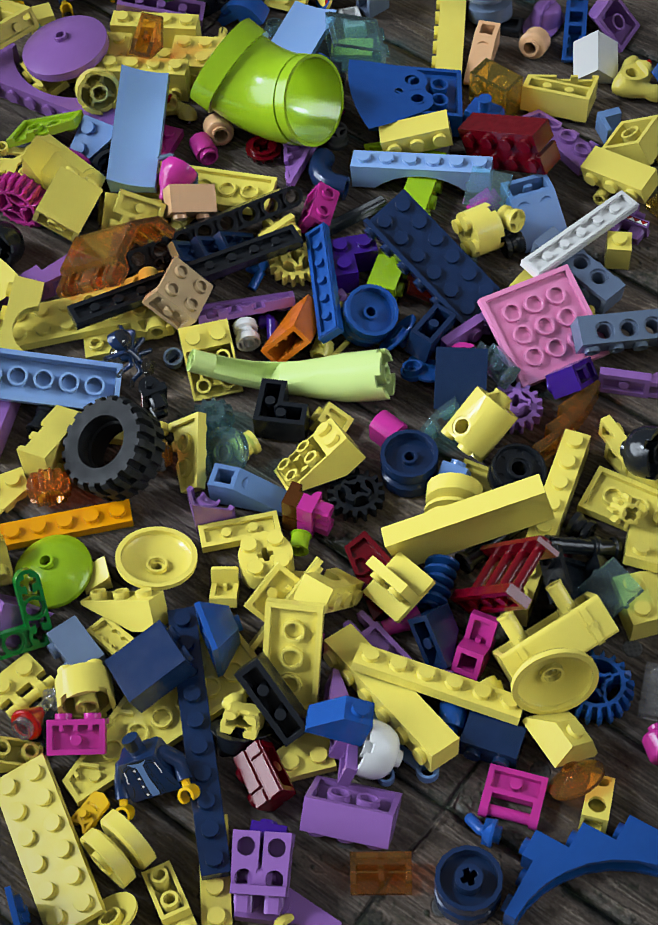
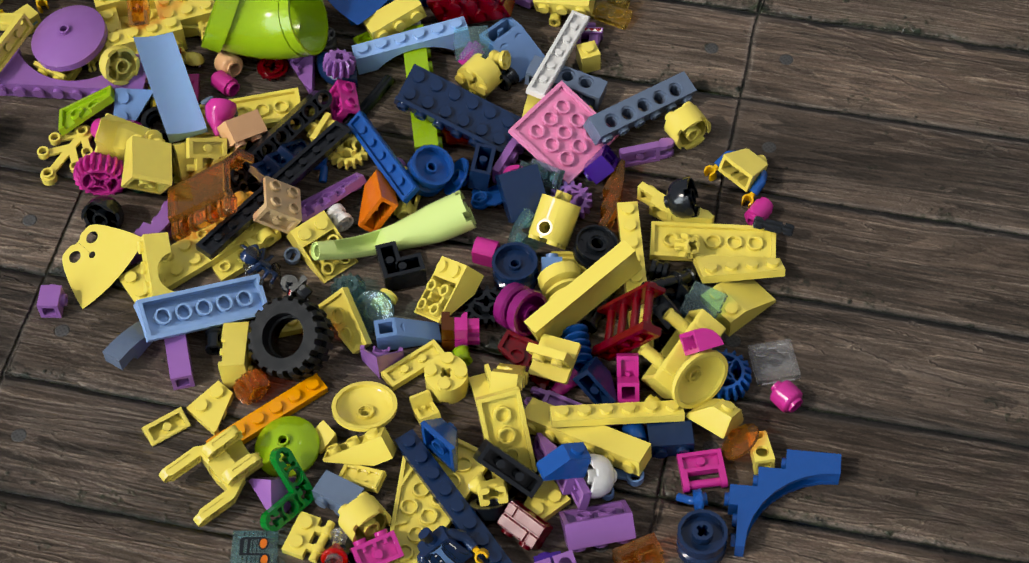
camera: 25 degrees left, 0 degrees up
dark blue brick [104,620,197,713] -> none
light yellow bracket [243,556,323,651] -> none
dark purple arm [258,314,279,340] -> none
light yellow bracket [309,401,354,432] -> none
dark purple brick [331,234,378,293] -> none
none -> medium lavender gear [323,48,356,79]
none -> magenta wheel [493,282,547,336]
none -> dark pink brick [679,328,724,356]

